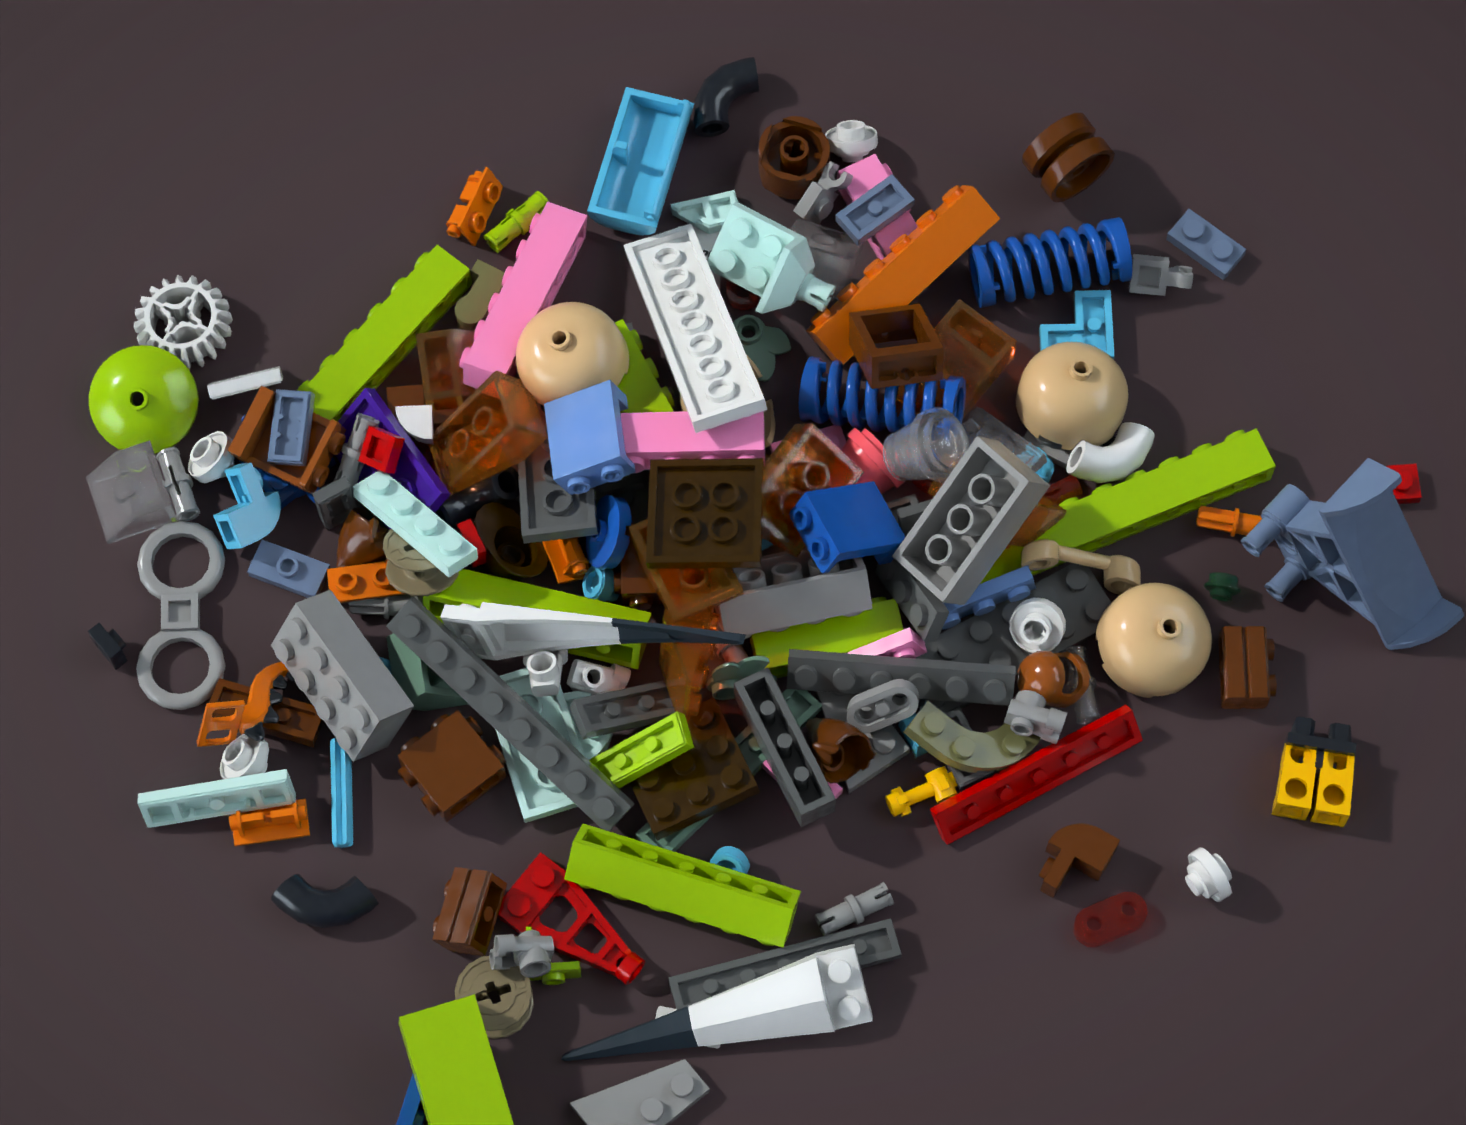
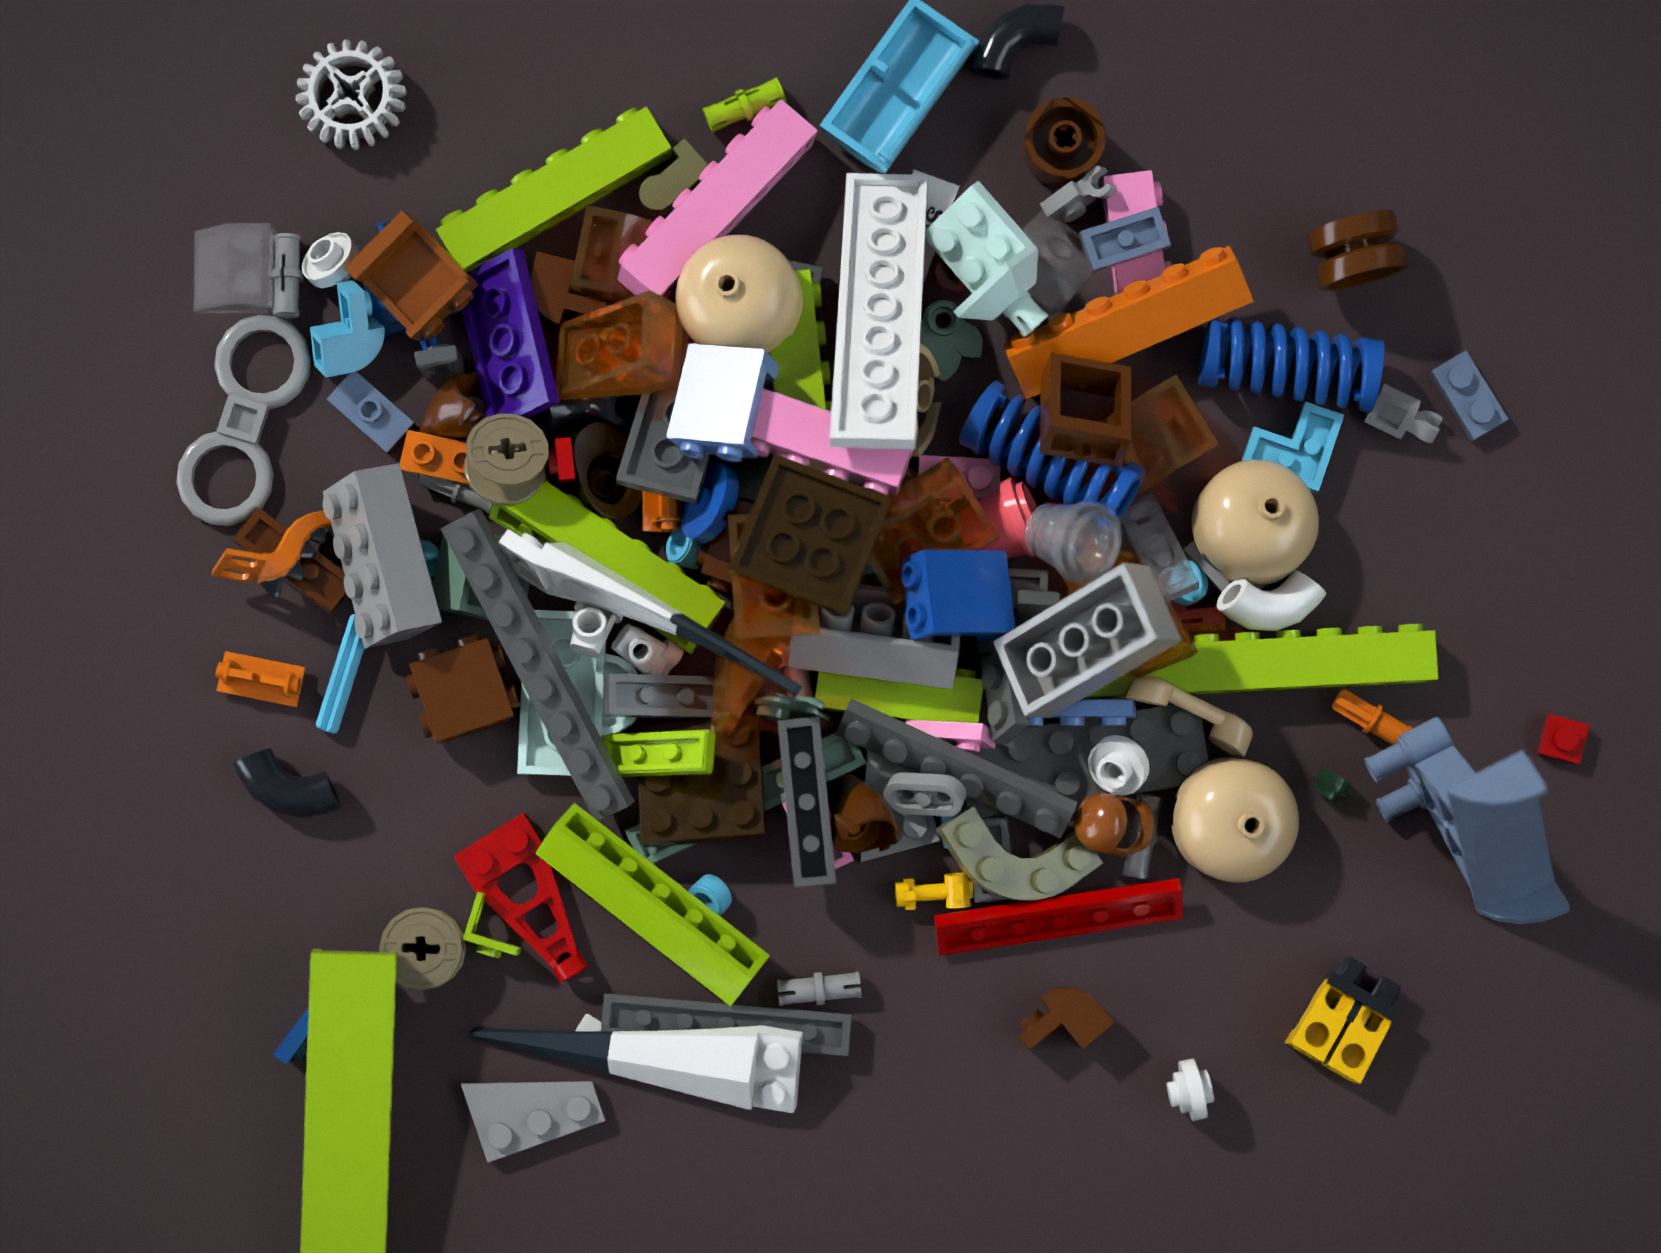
camera: 15 degrees right, 15 degrees up
black plate [87,623,128,670] -> none
lime dish [89,345,199,455] -> none
light aqua plate [137,769,296,828] -> none
white tile [207,366,283,400] -> none
white plate [219,734,269,779] -> none
sand blue plate [267,389,315,466] -> none
light grey pin [333,413,380,491] -> none
light aqua plate [353,470,478,577] -> none
red plate [358,426,405,474] -> none
white tile [395,405,433,444] -> none
reddish brown brick [432,867,507,956] -> none
orange hinge [446,167,503,246] -> none
light grey plate [489,930,554,978] -> none
light aqua tile [671,190,738,234] -> none
white plate [825,120,878,162] -> none
light grey plate [1004,690,1067,744] -> none
clear red plate [1073,892,1148,947] -> none
reddish brown brick [1218,626,1277,709] -> none

